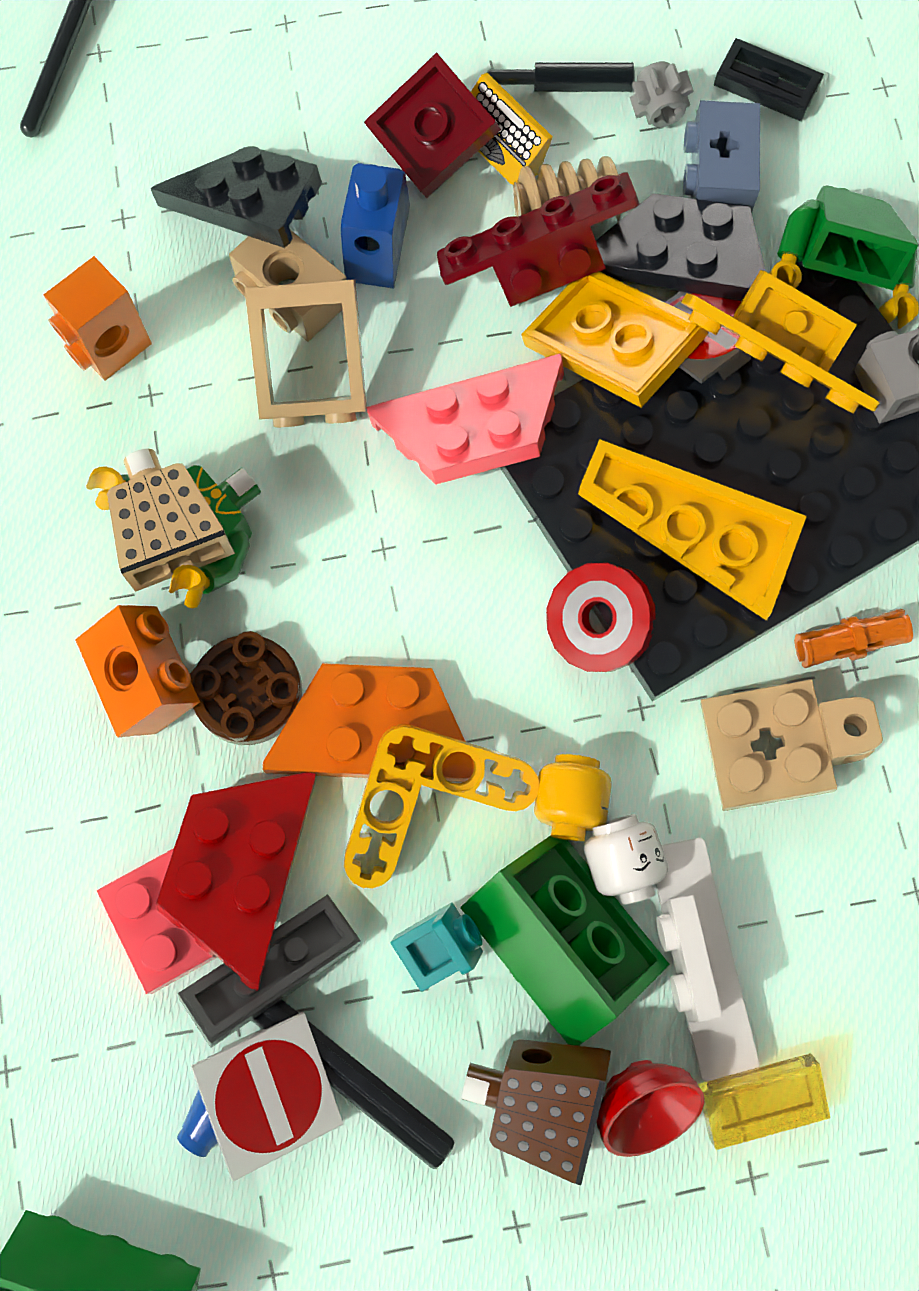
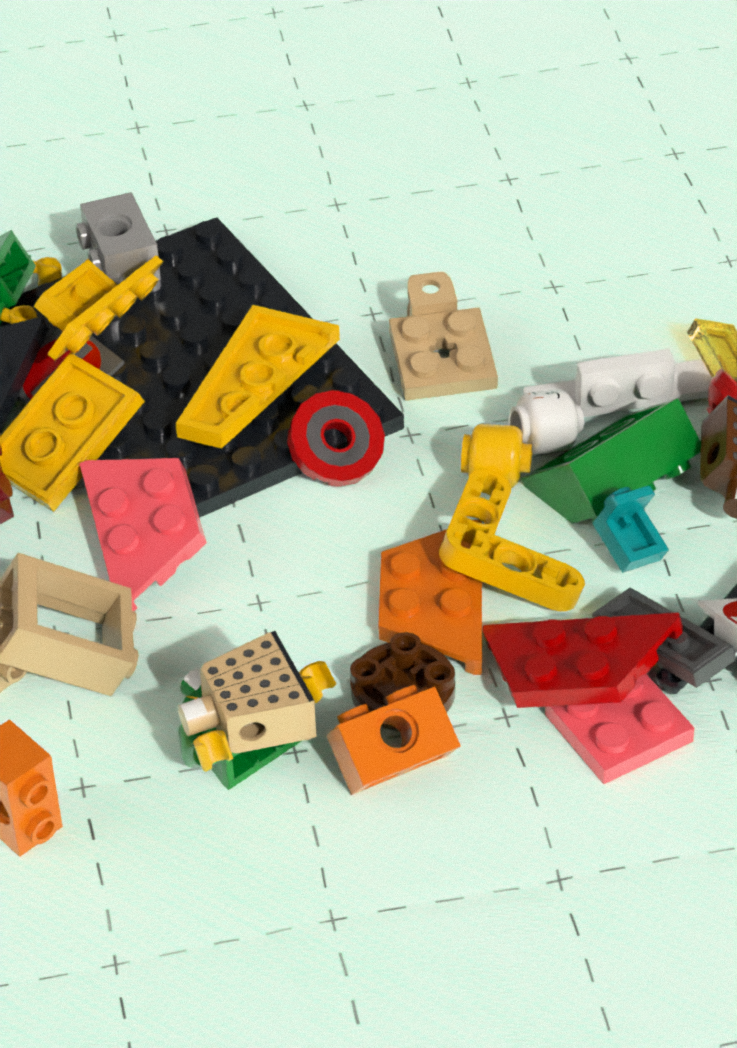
camera: 90 degrees left, 30 degrees down
orange pin [794,609,913,668] -> none

